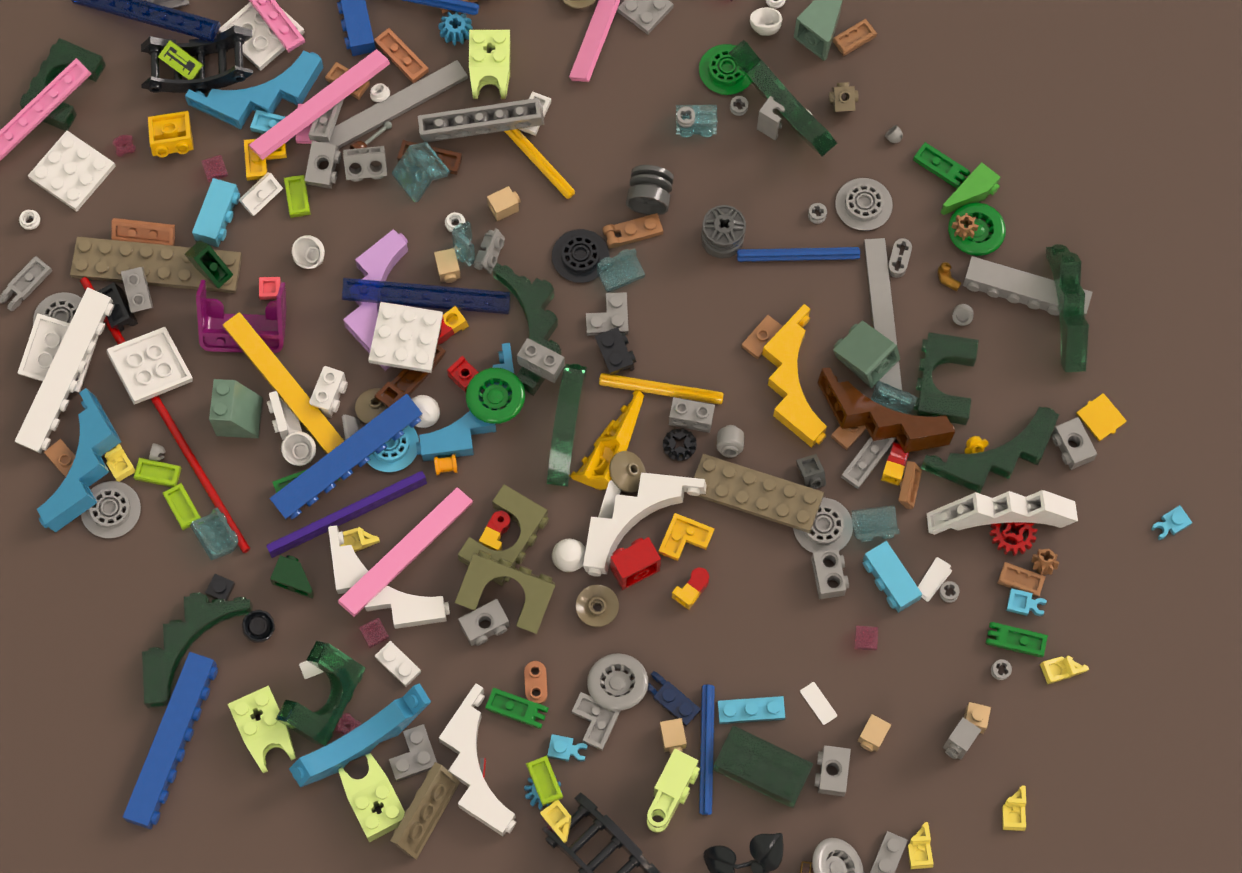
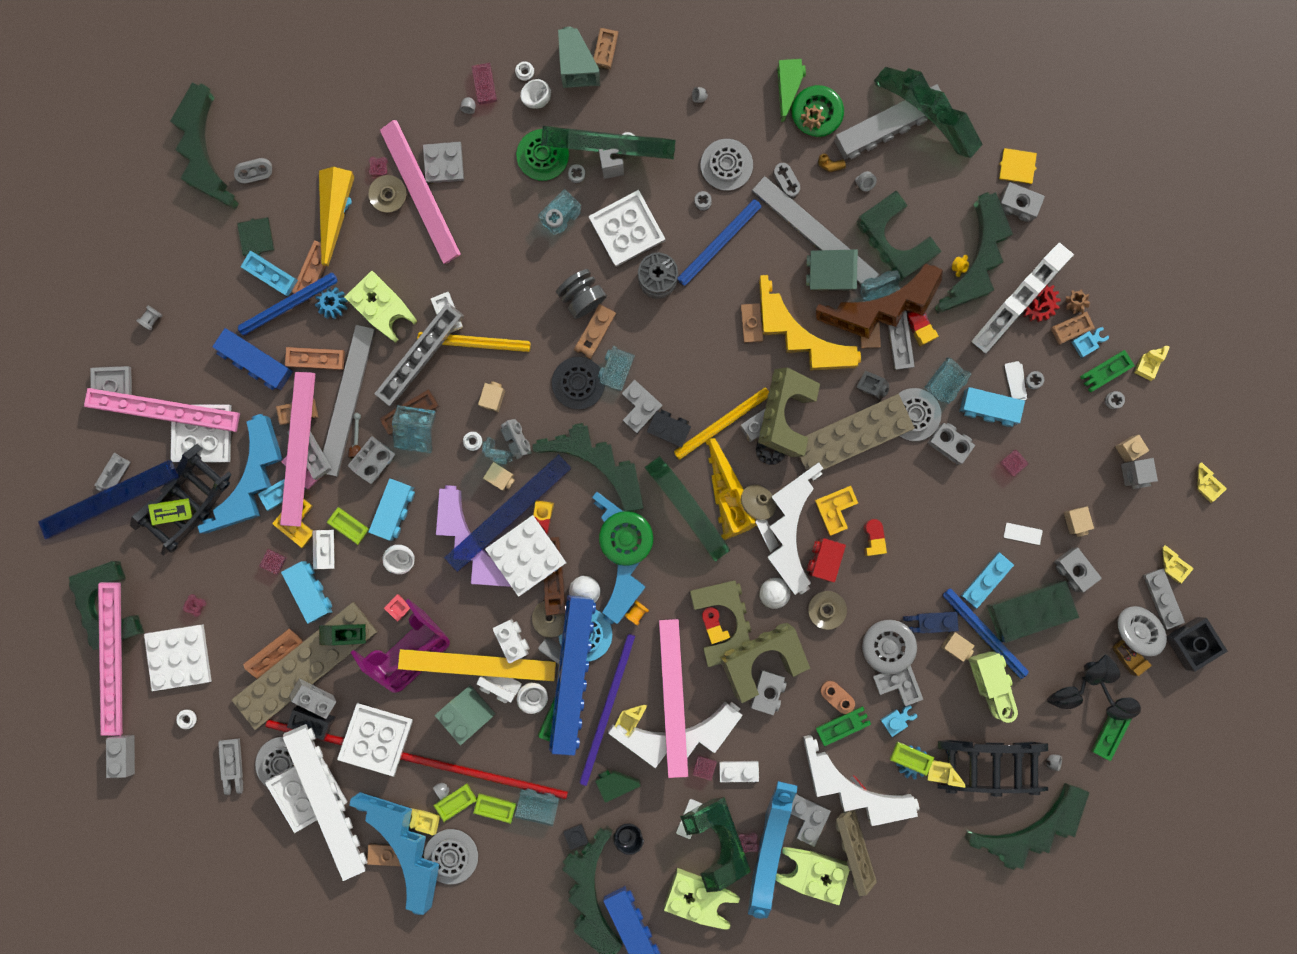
camera: 40 degrees left, 15 degrees up
yellow plate [148,111,194,158] -> none
light grey brick [305,141,341,189] -> none
white plate [370,83,390,102] -> none
red brick [447,356,479,393] -> none
light grey brick [517,338,565,383] -> none
light grey head [716,425,745,458] -> none
dark tan brick [829,82,859,112] -> none
medium nougat plate [898,461,922,509] -> none
green hinge [913,142,970,189] -> none
medium azure plate [1151,505,1193,540] -> none
none -> medium azure brick [369,478,415,541]
none -> white plate [589,190,665,267]
none -> olive arch [758,368,820,457]

